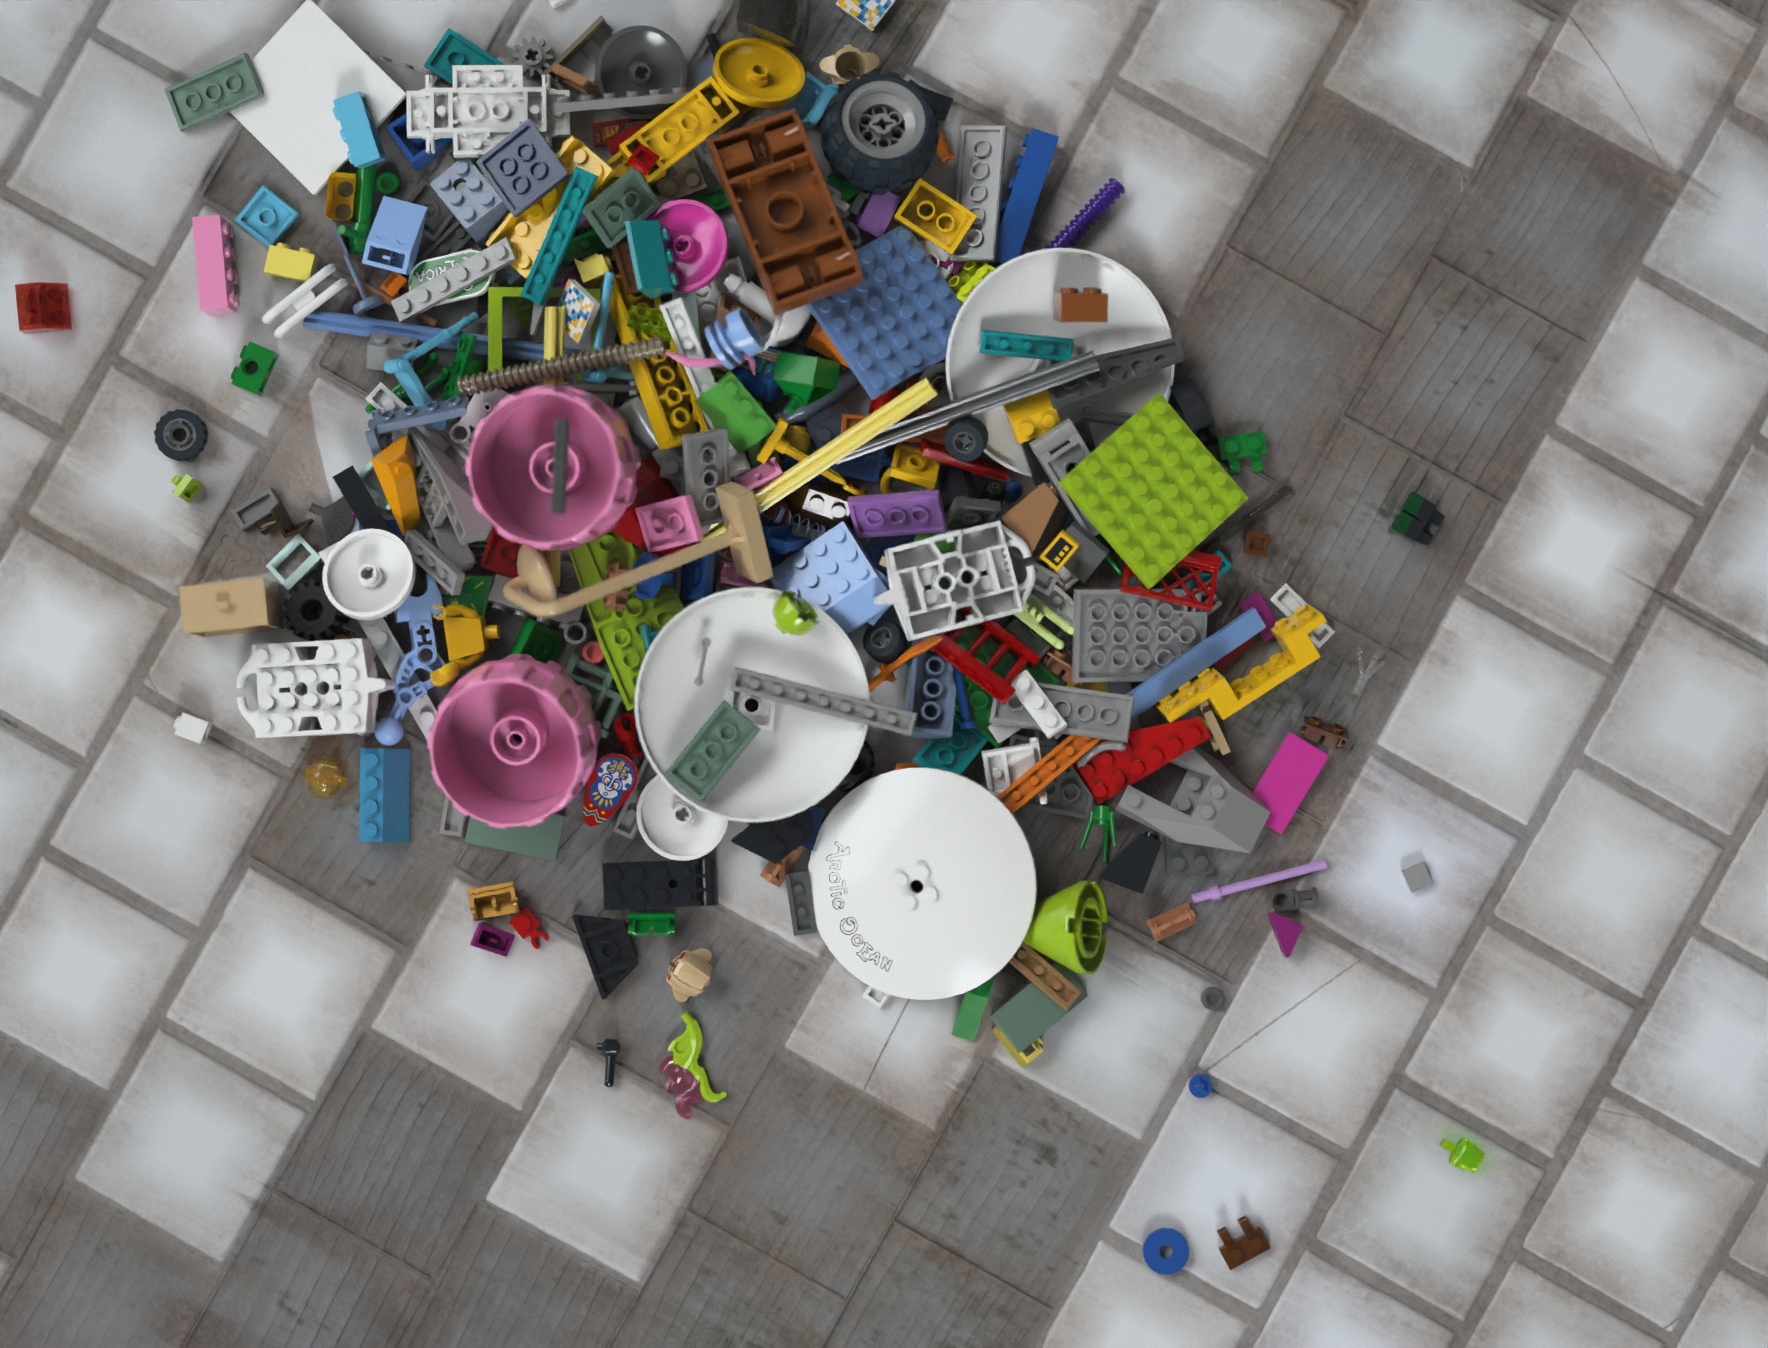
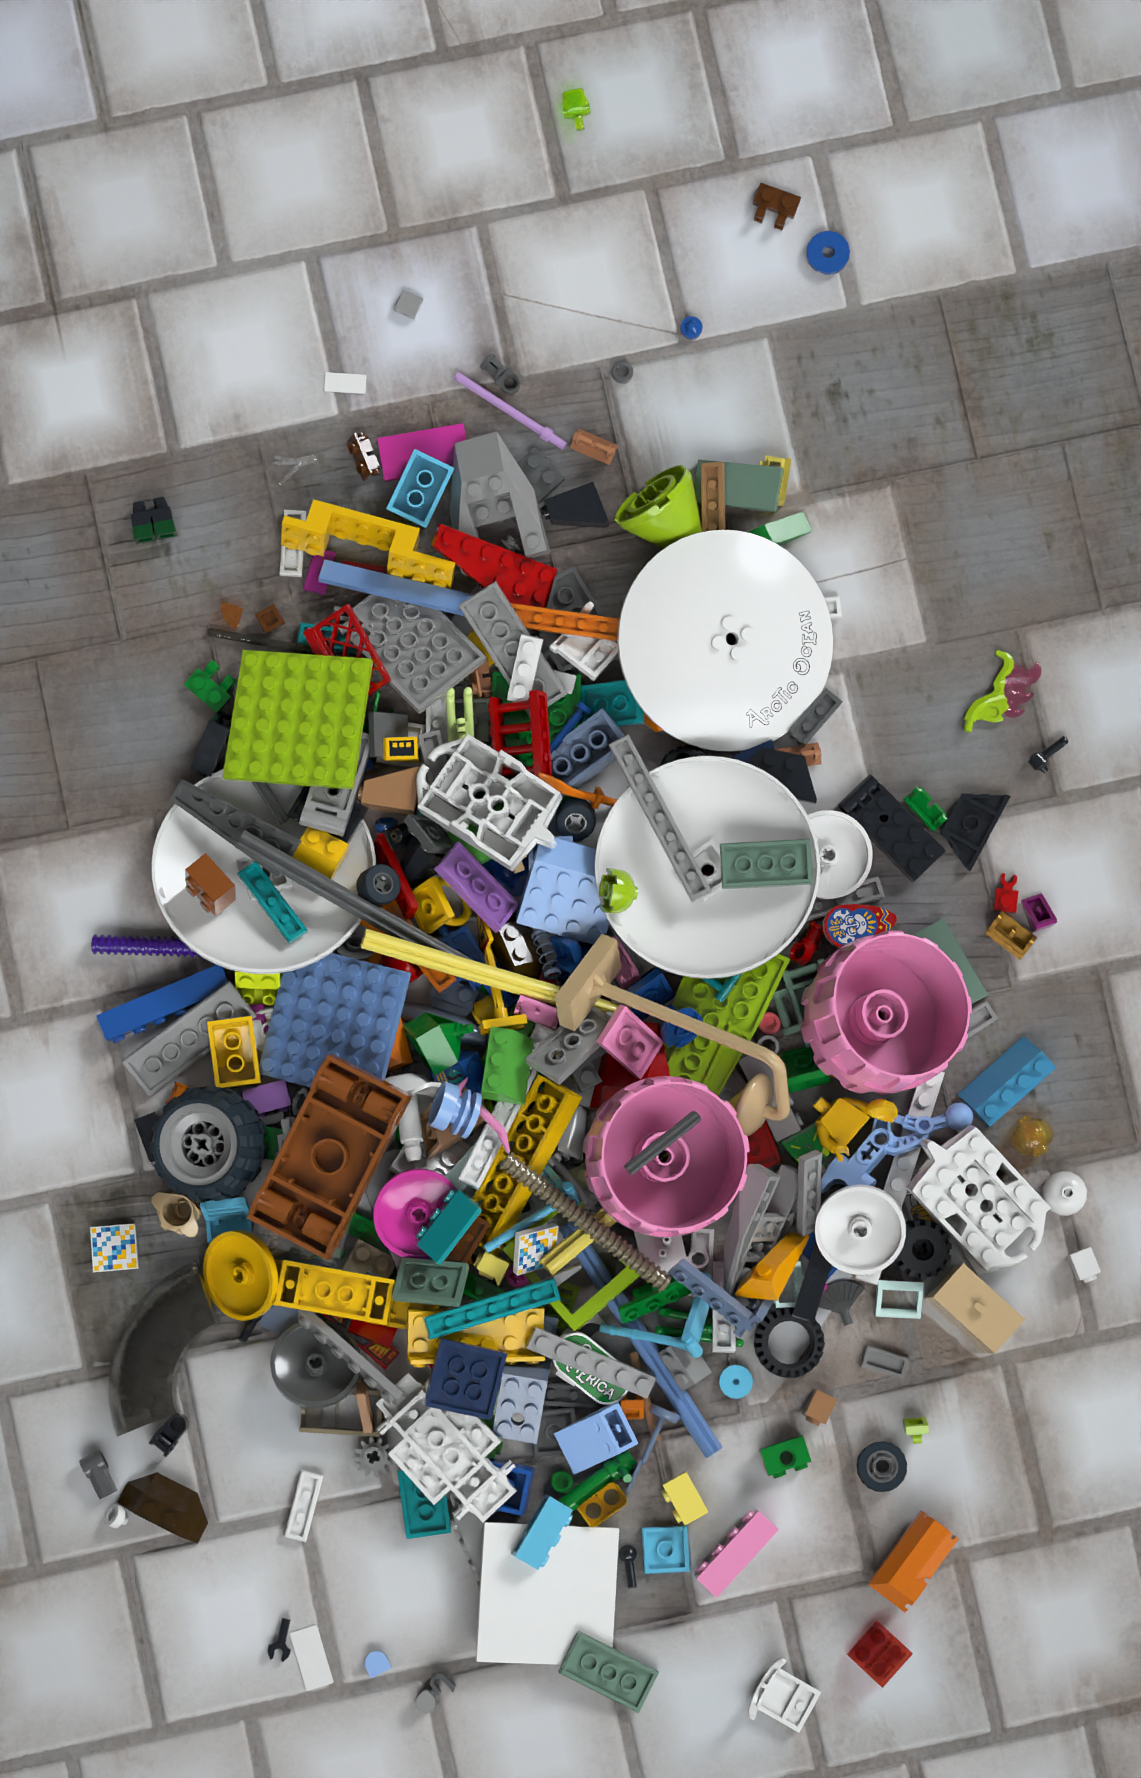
camera: 130 degrees left, 5 degrees down
dark brown bracket [258,502,314,538] -> none
white piece [262,263,348,339] -> none
nougat hinge [603,563,630,612] -> none
red tile [627,144,660,176] -> none
clear neon green slope [627,305,672,342] -> none
tan piece [666,947,712,1002] -> none
light grey hinge [694,637,711,686] -> none
light grey piece [1077,740,1126,768] -> none
green plant [1079,806,1117,863] -> none
tan plate [1198,700,1231,755] -> none
magenta slope [1267,912,1303,957] -> none
none -> clear orange tile [221,602,244,630]
none -> white sticker [324,372,367,394]
none -> medium azure brick [386,449,454,528]
none -> light grey bush [501,534,520,552]
none -> black bar [619,1545,637,1589]
none -> medium azure piece [719,1365,753,1399]
none -> white piece [748,1658,821,1733]
none -> black tyre [754,1307,825,1378]
none -> medium nougat brick [802,1389,837,1426]
none -> orange brick [867,1510,959,1612]
none -> white cylinder [1042,1171,1087,1216]

